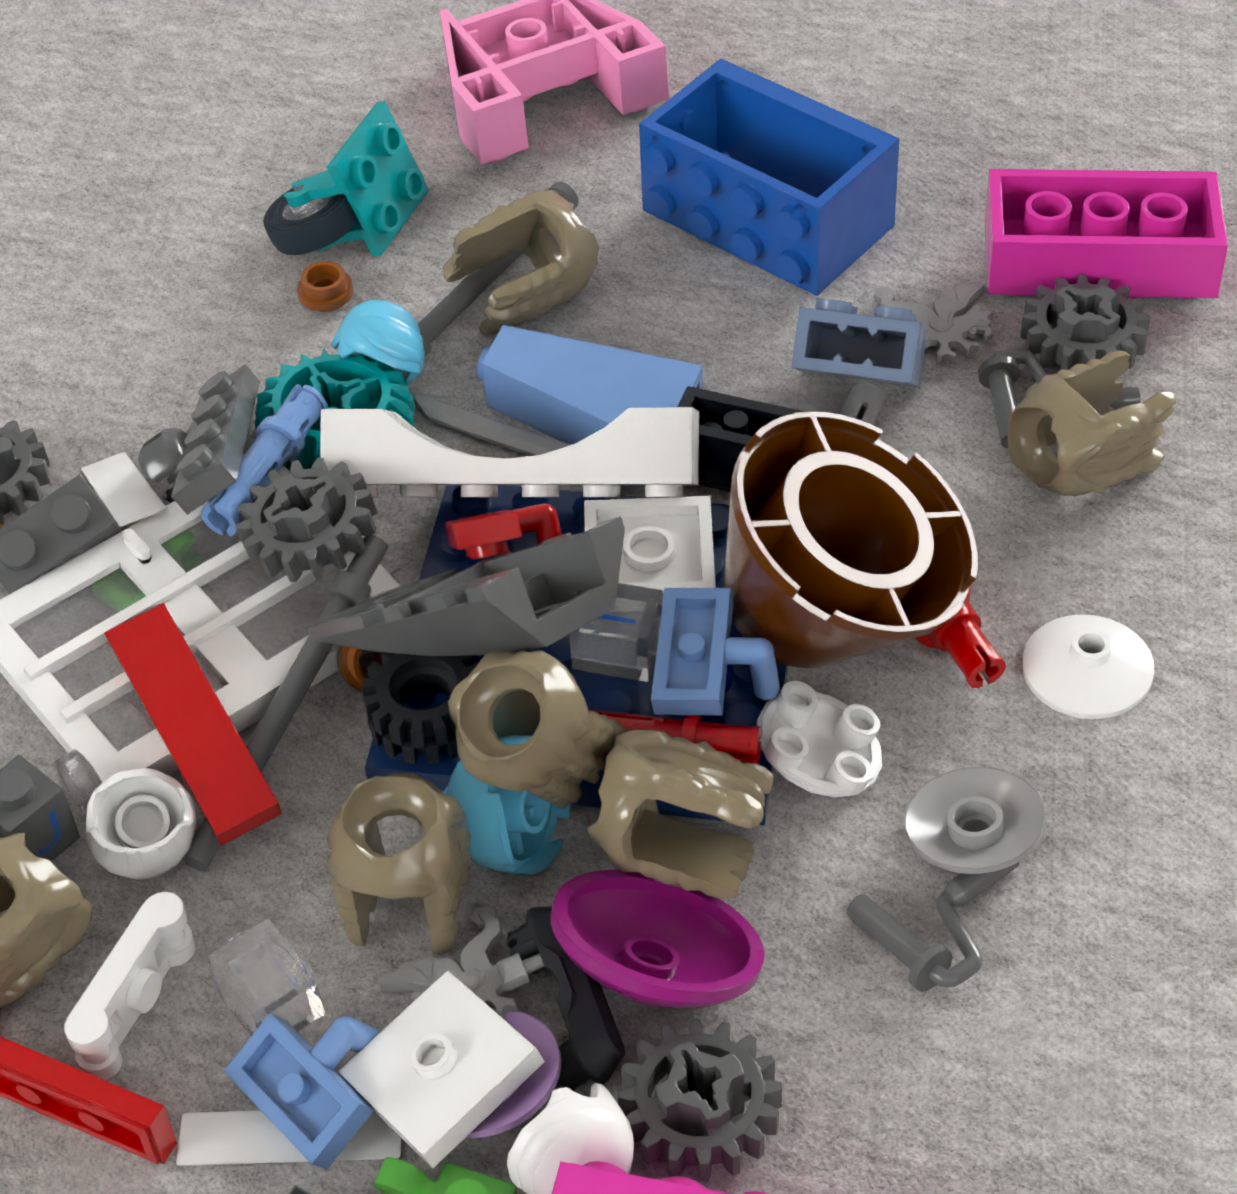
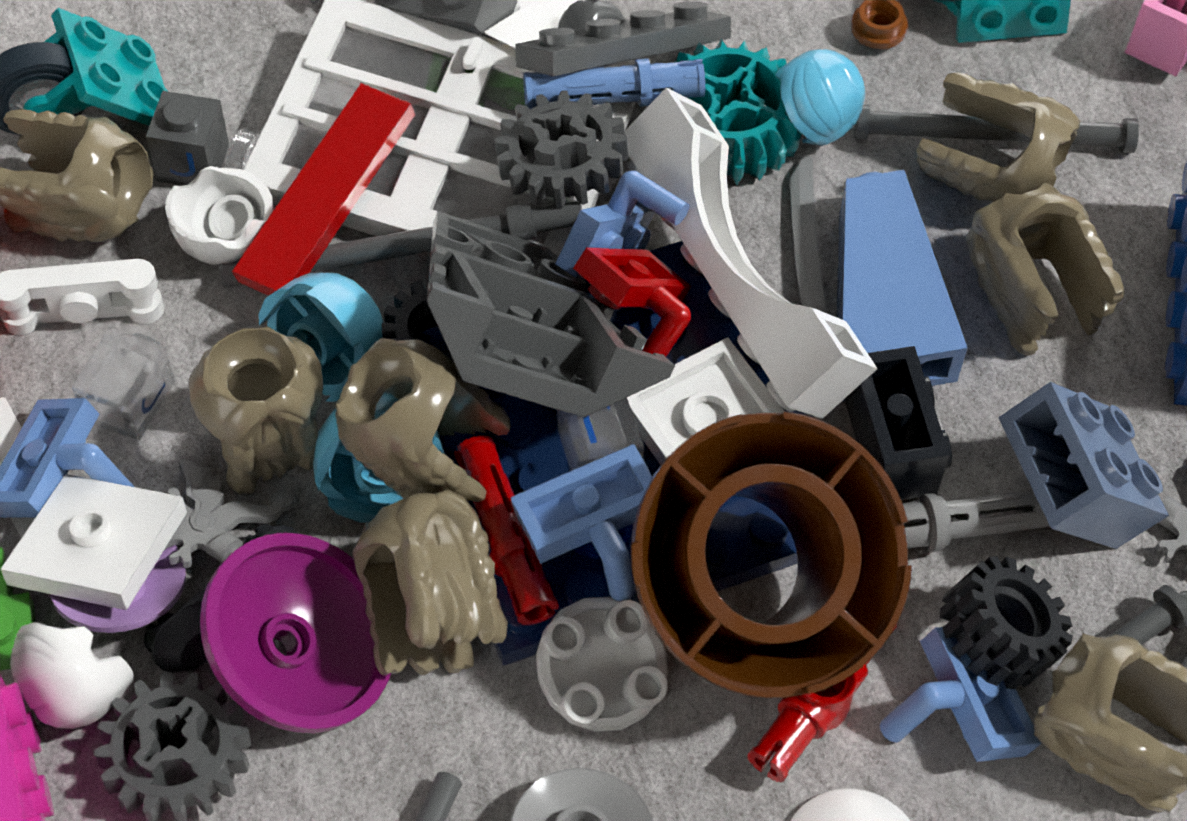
camera: 55 degrees right, 10 degrees up
none -> medium azure cylinder [258,273,384,402]
none -> medium blue plate [555,170,690,277]
none -> medium blue plate [880,627,1042,762]
none -> black tyre [940,556,1073,689]
none -> dark tan piece [966,183,1125,356]

